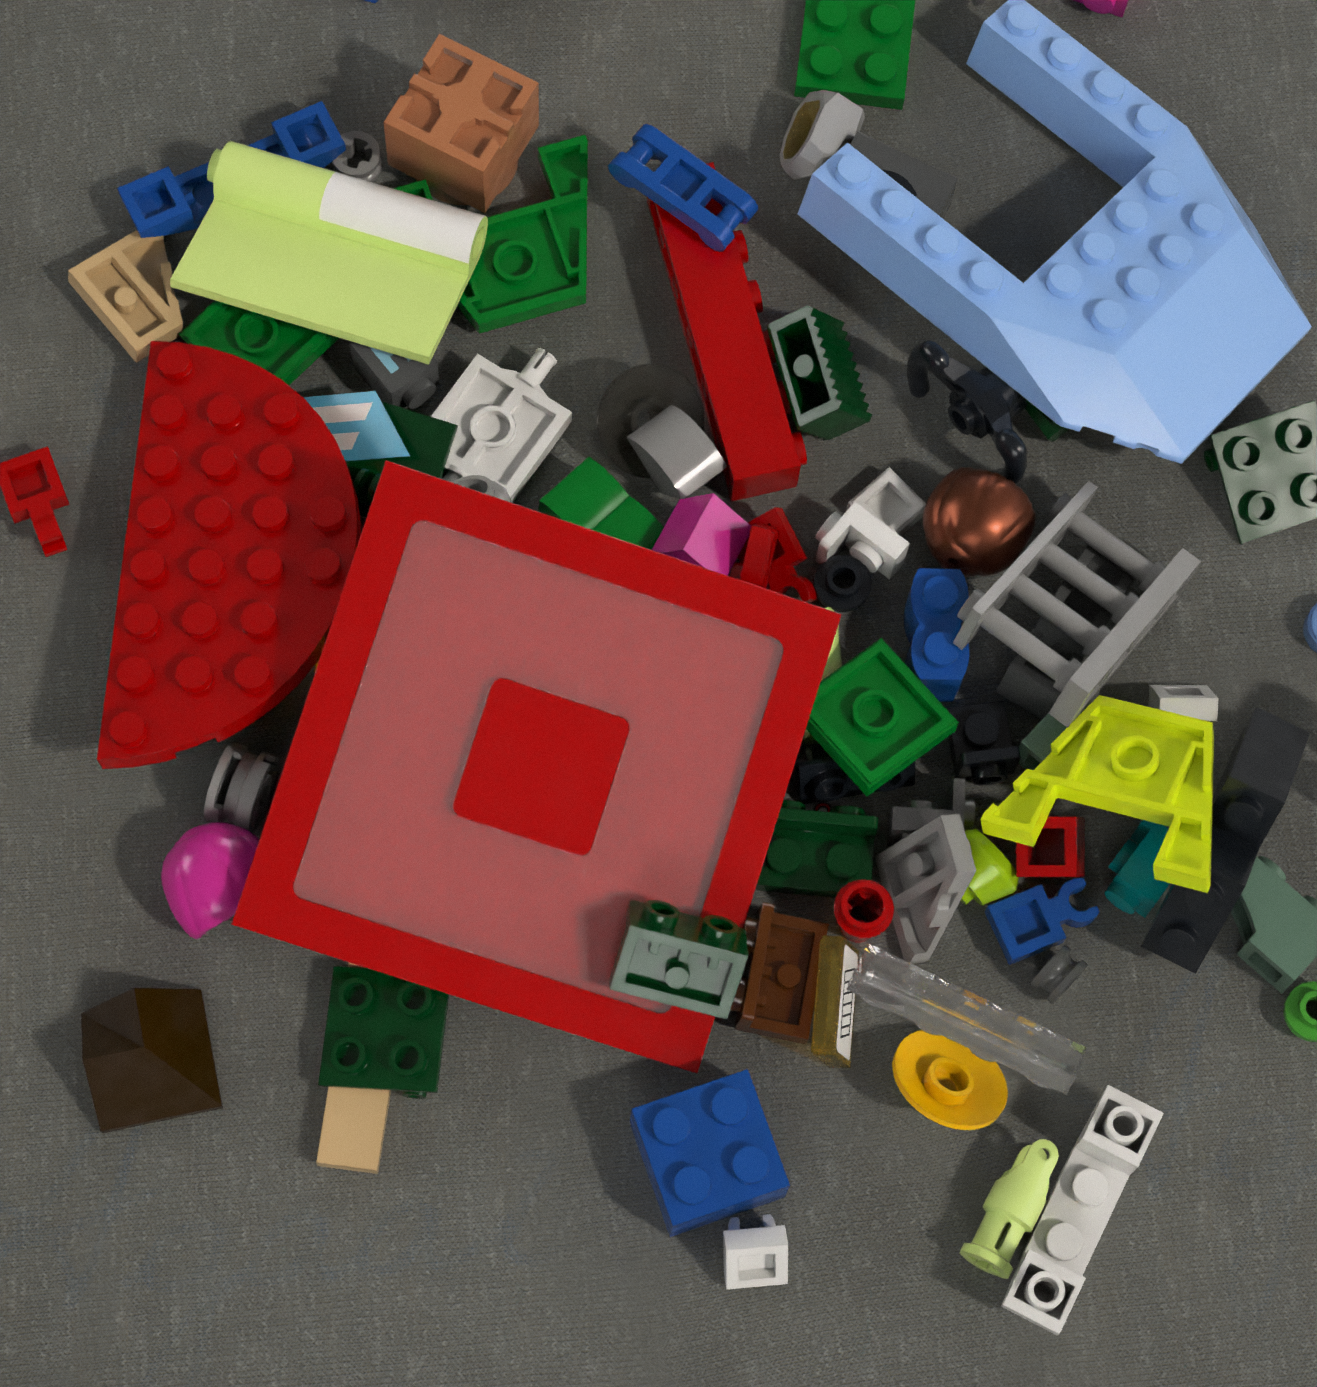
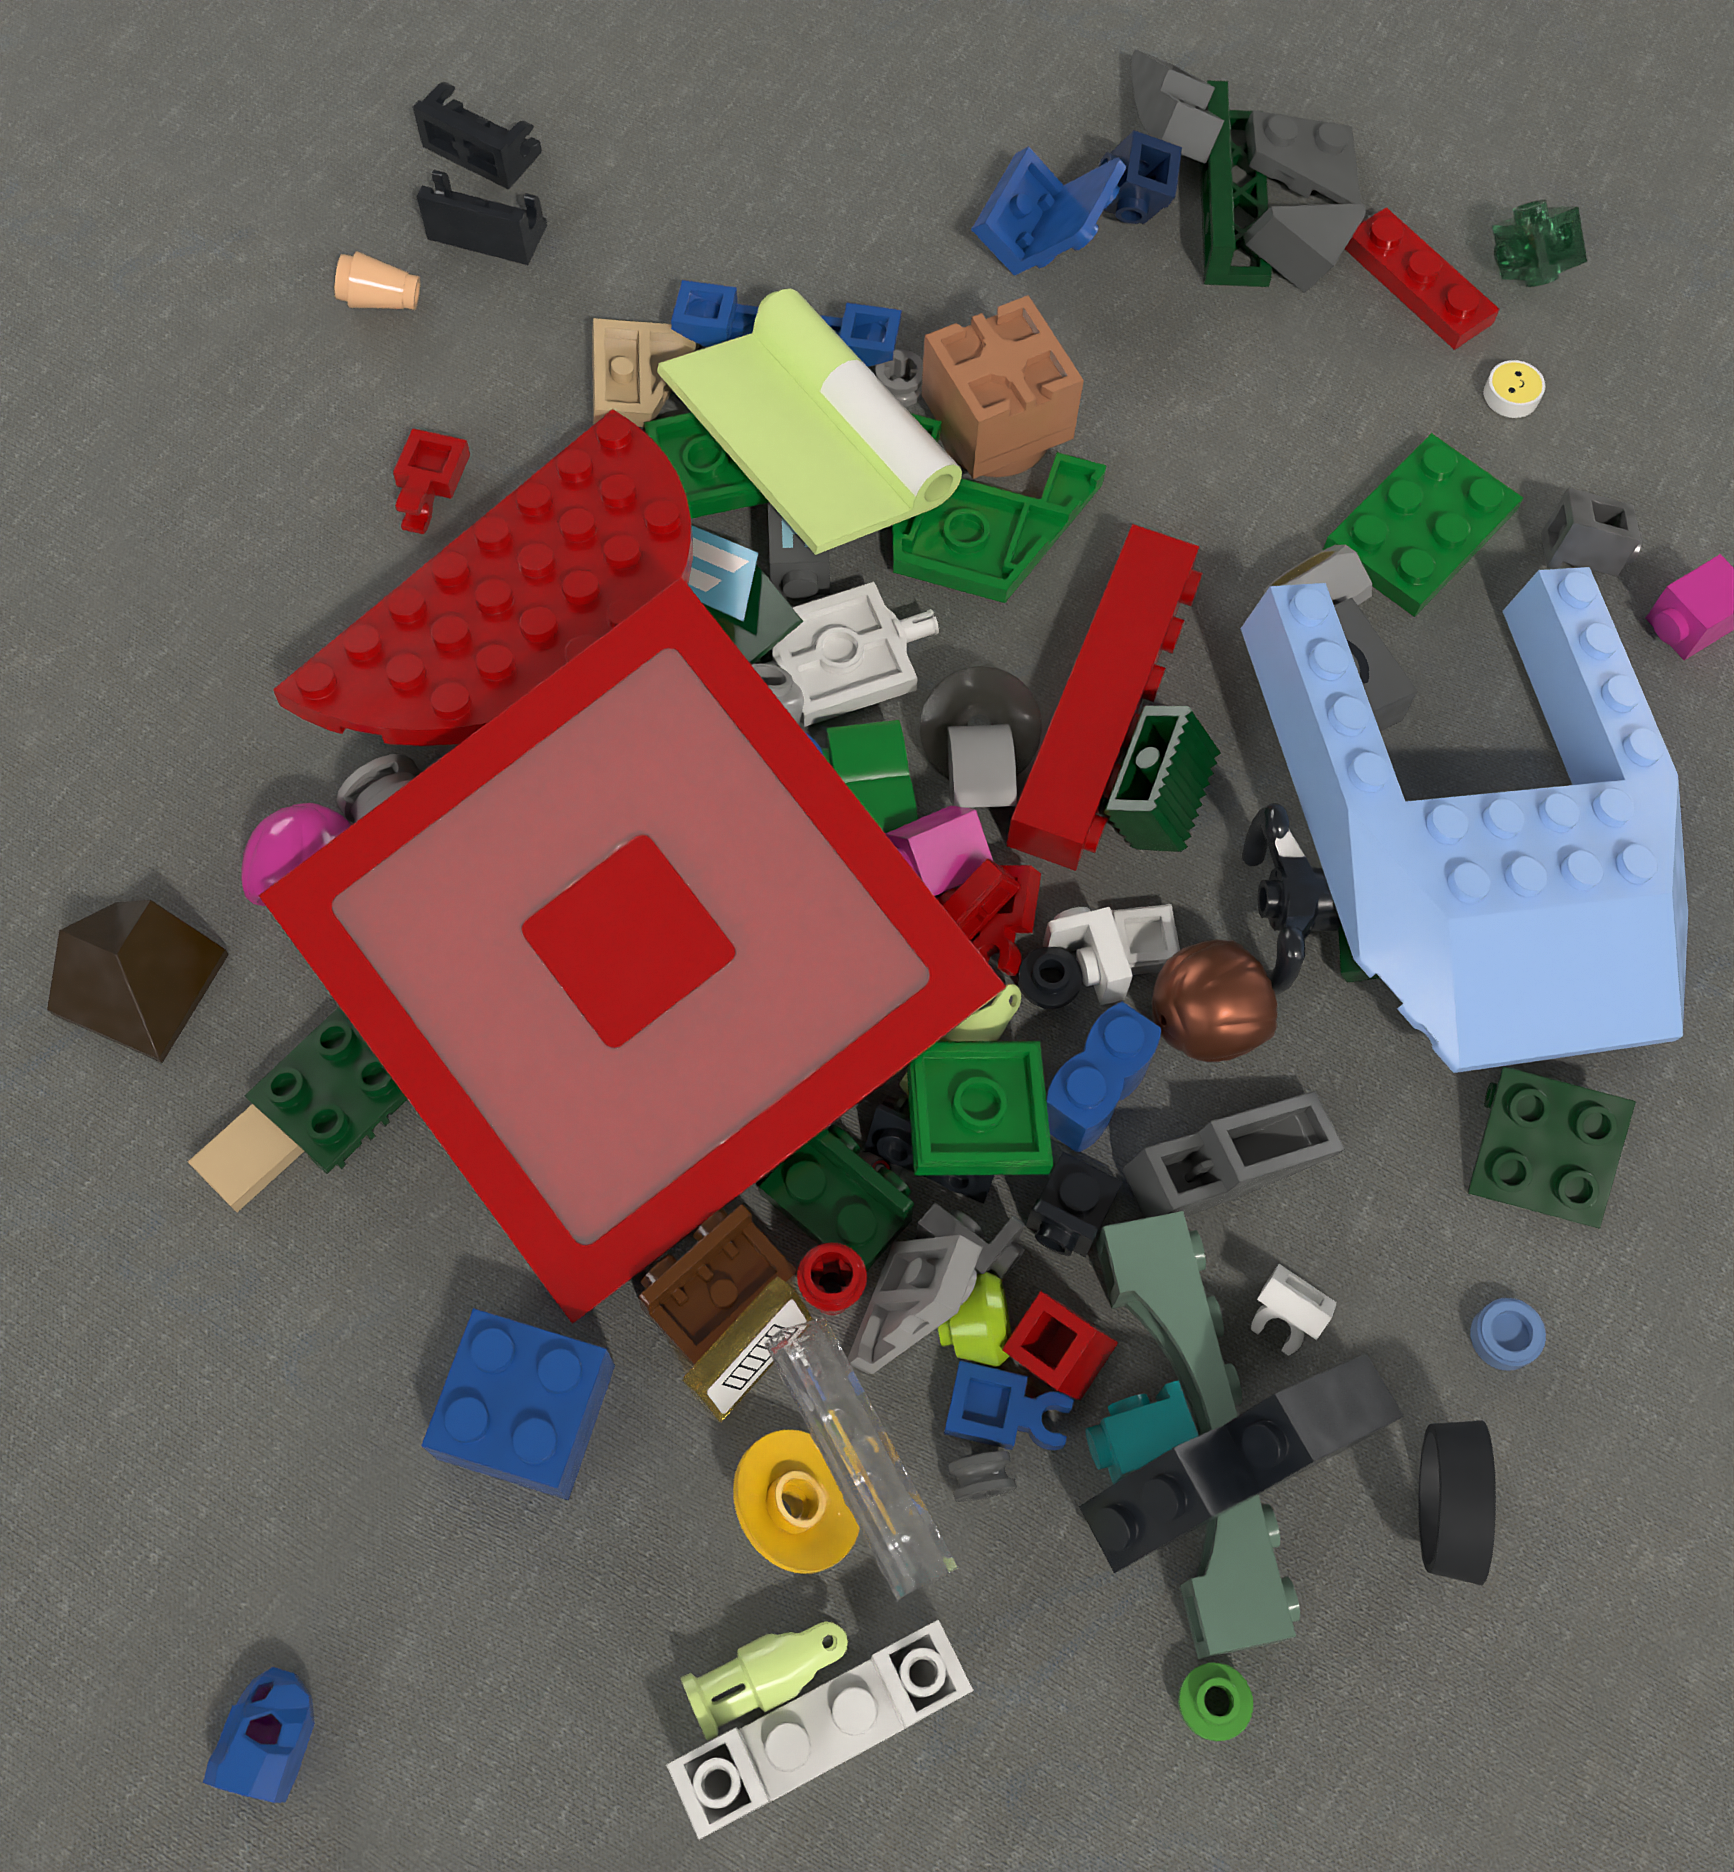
camera: 40 degrees right, 5 degrees down
blue plate [608,124,758,252] -> none
bracket [609,900,748,1019] -> none
white tile [723,1214,788,1290] -> none
light grey fence [953,481,1201,728] -> none
neon yellow wing [980,695,1214,893] -> none

